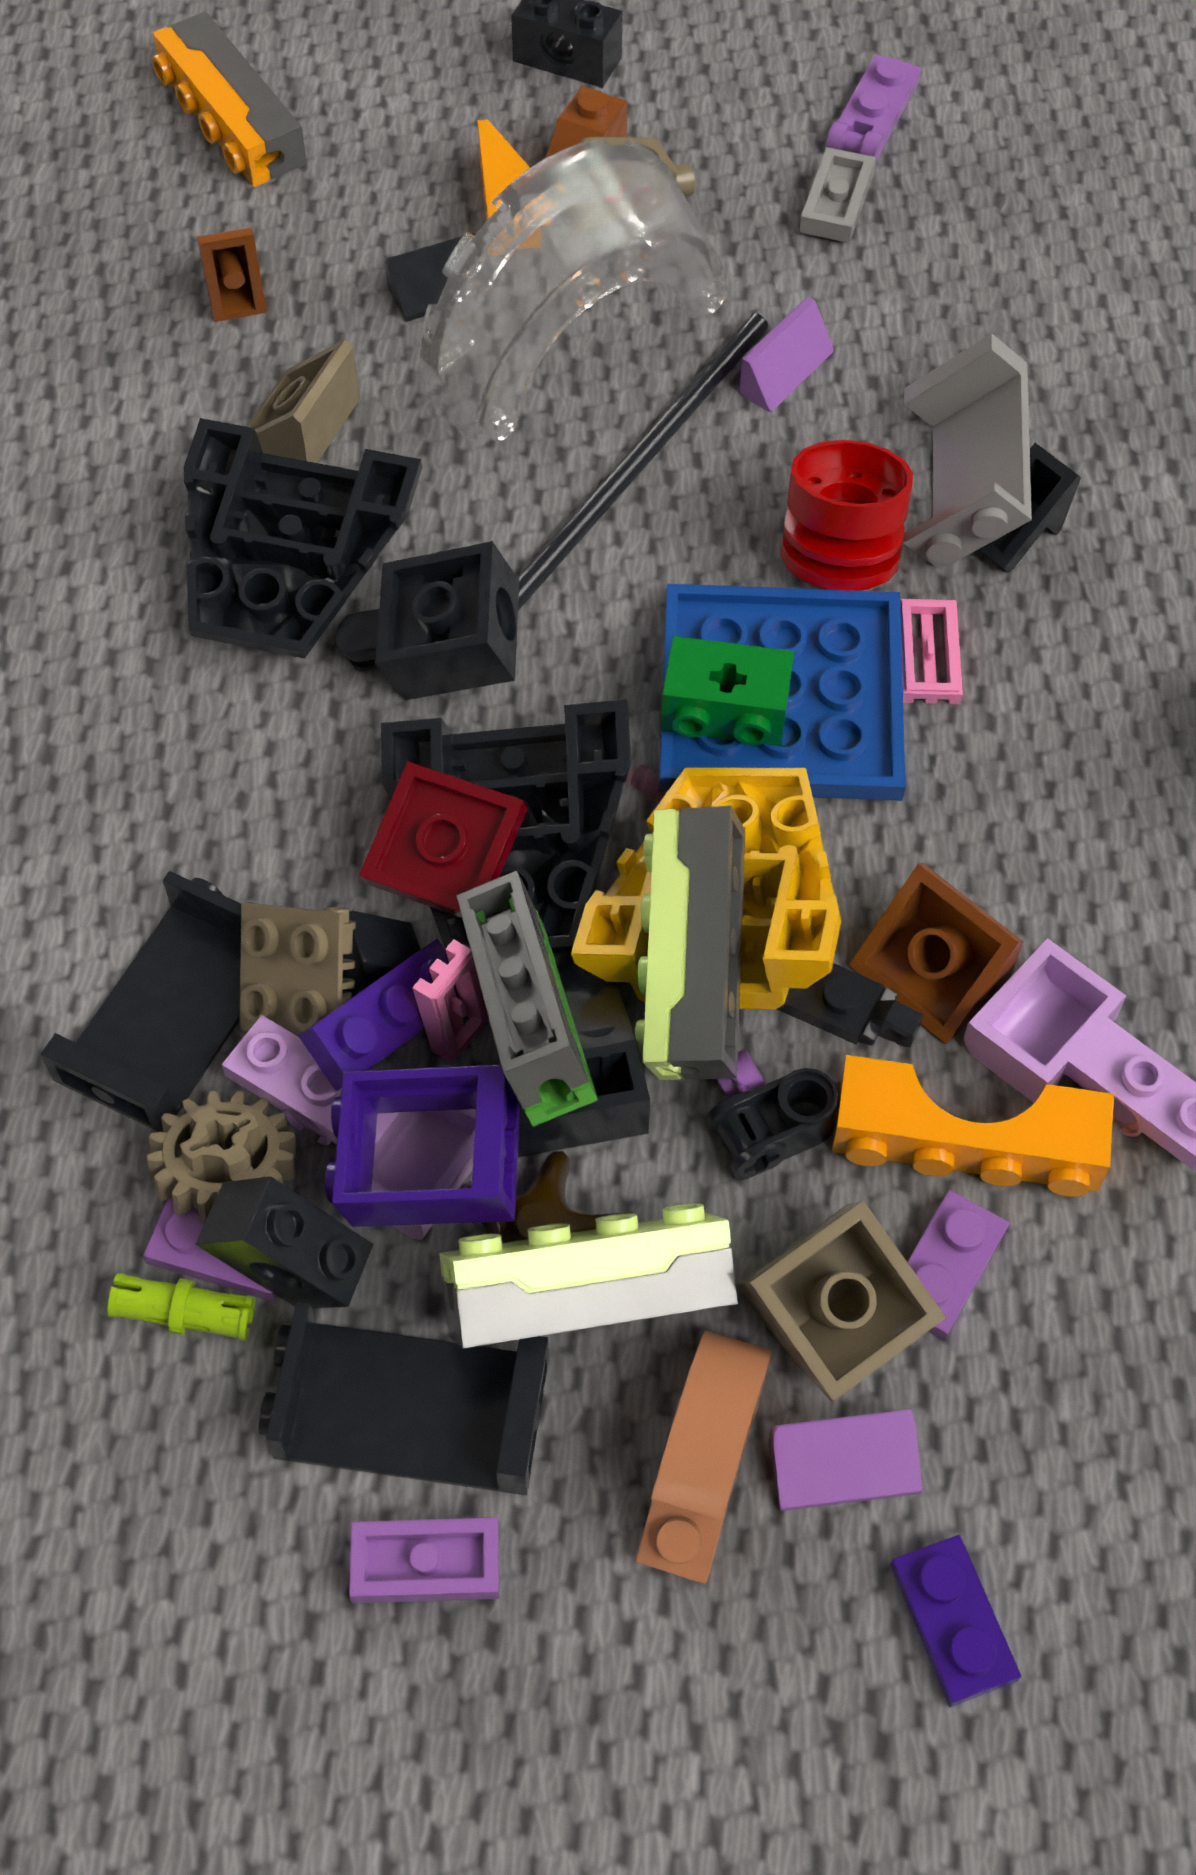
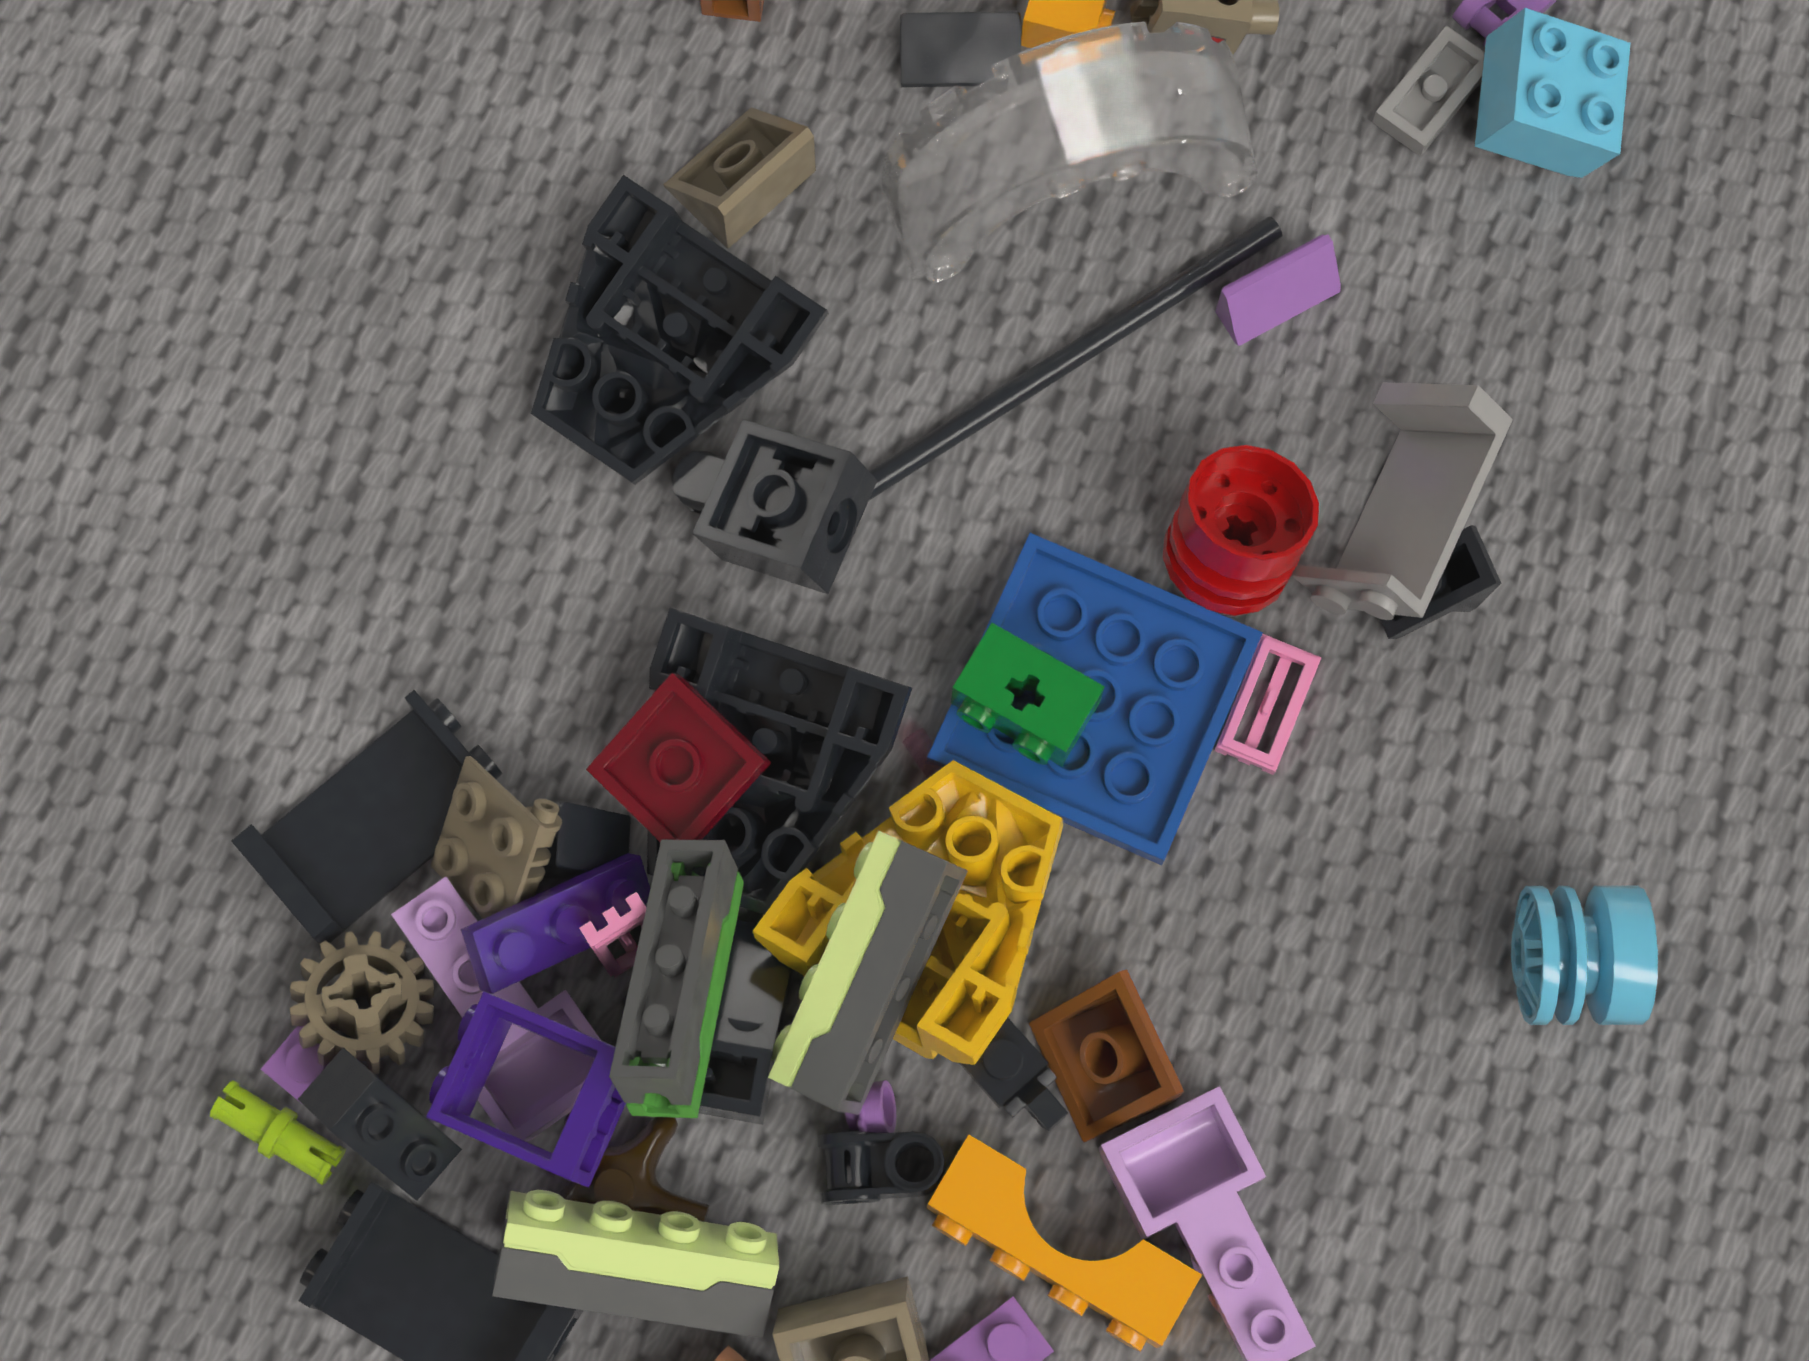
camera: 20 degrees right, 15 degrees up
none -> medium azure brick [1475,8,1631,178]

